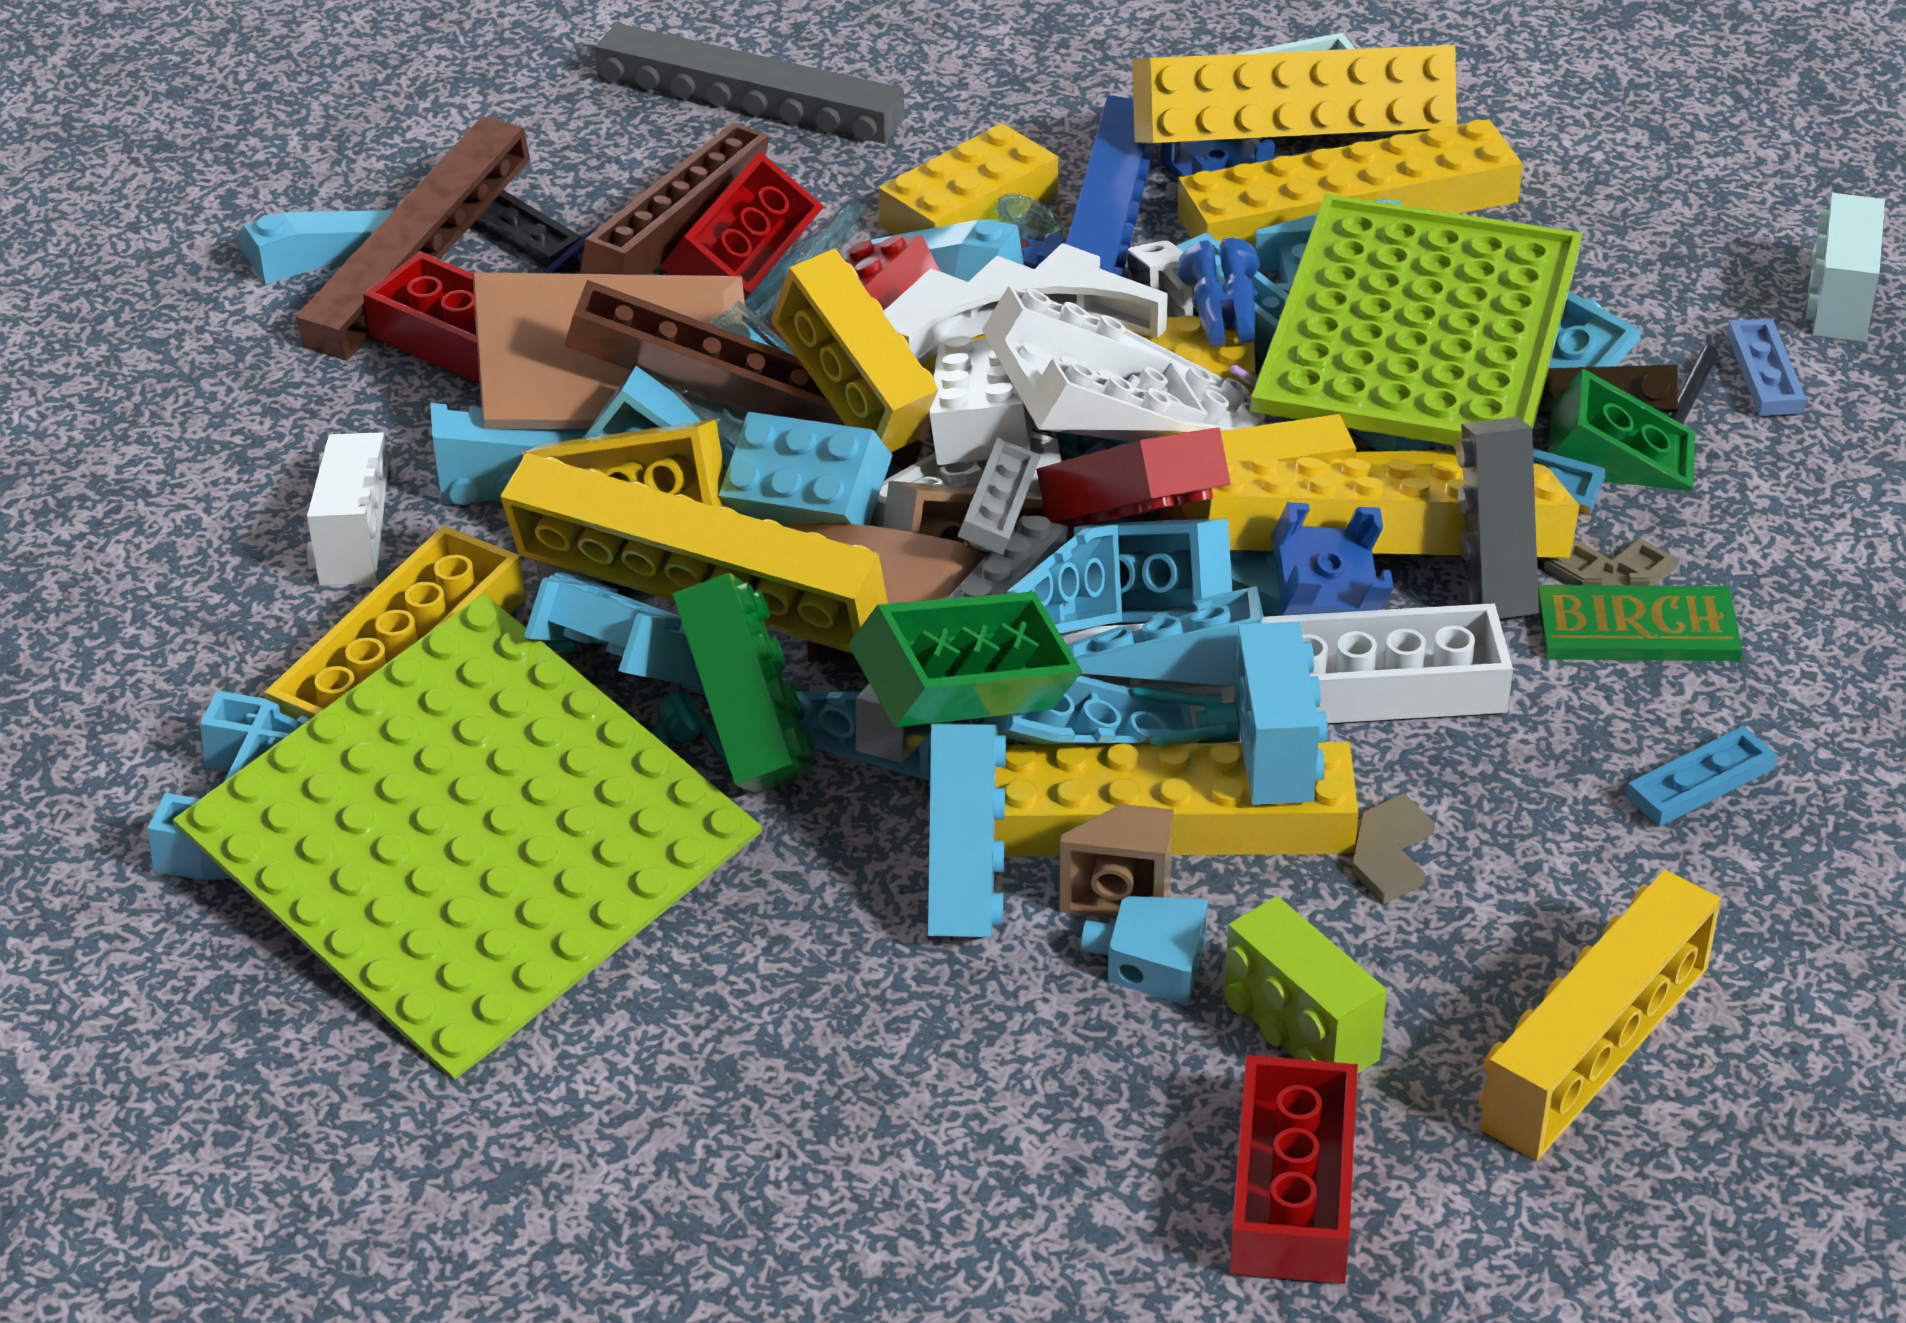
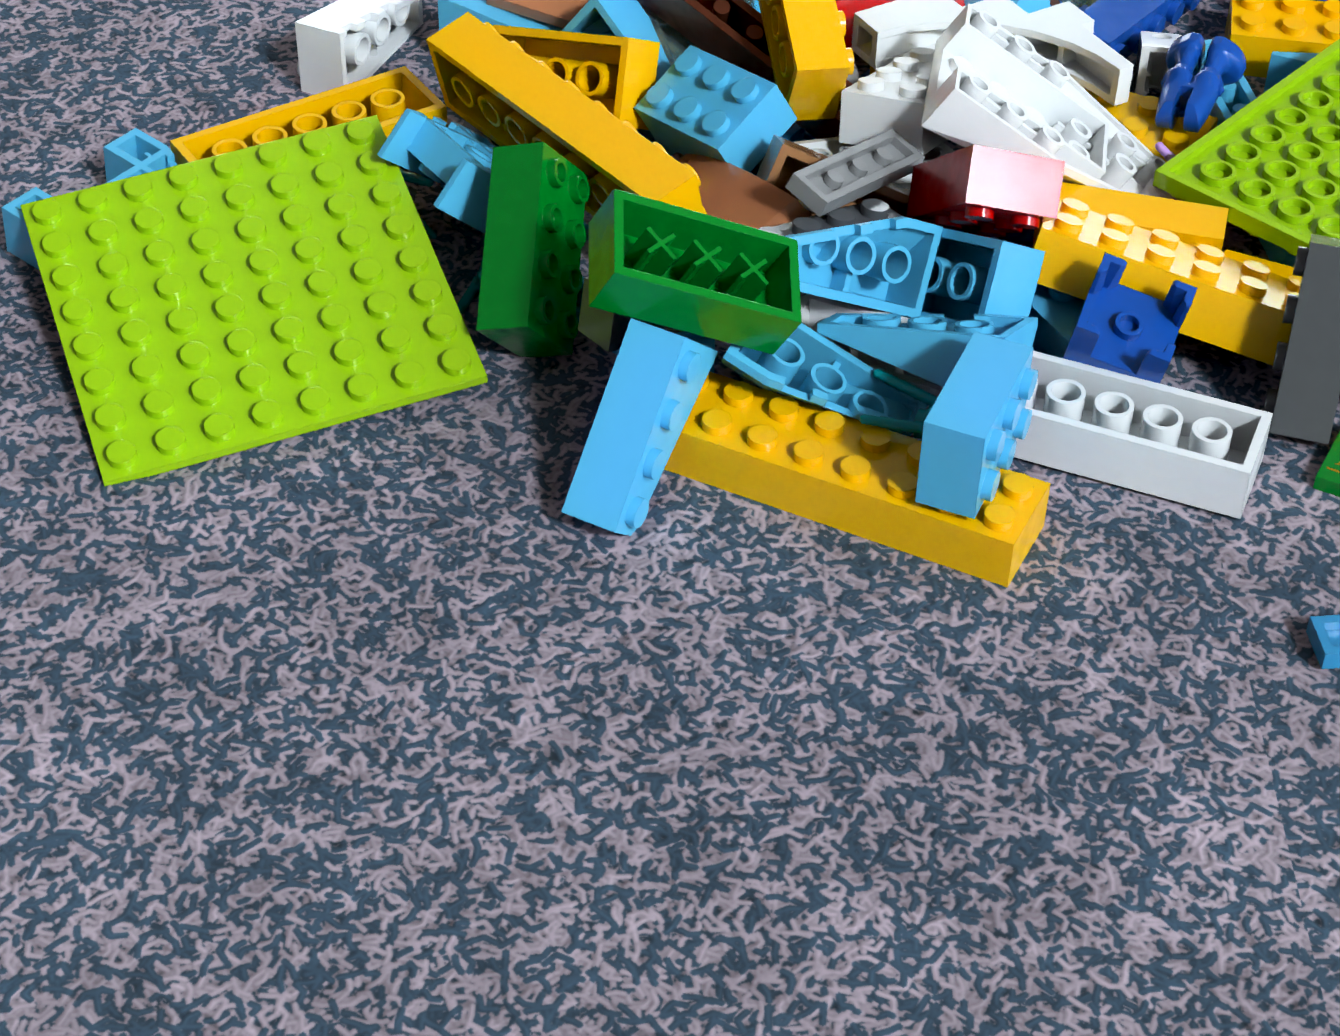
camera: 25 degrees right, 0 degrees up
medium nougat slope [1059,804,1173,919] -> none
medium azure torso [1081,896,1208,1005] -> none
lime brick [1224,896,1387,1073] -> none
red brick [1230,1055,1358,1284] -> none
dark tan tile [1352,793,1435,905] -> none
yellow brick [1479,869,1721,1162] -> none

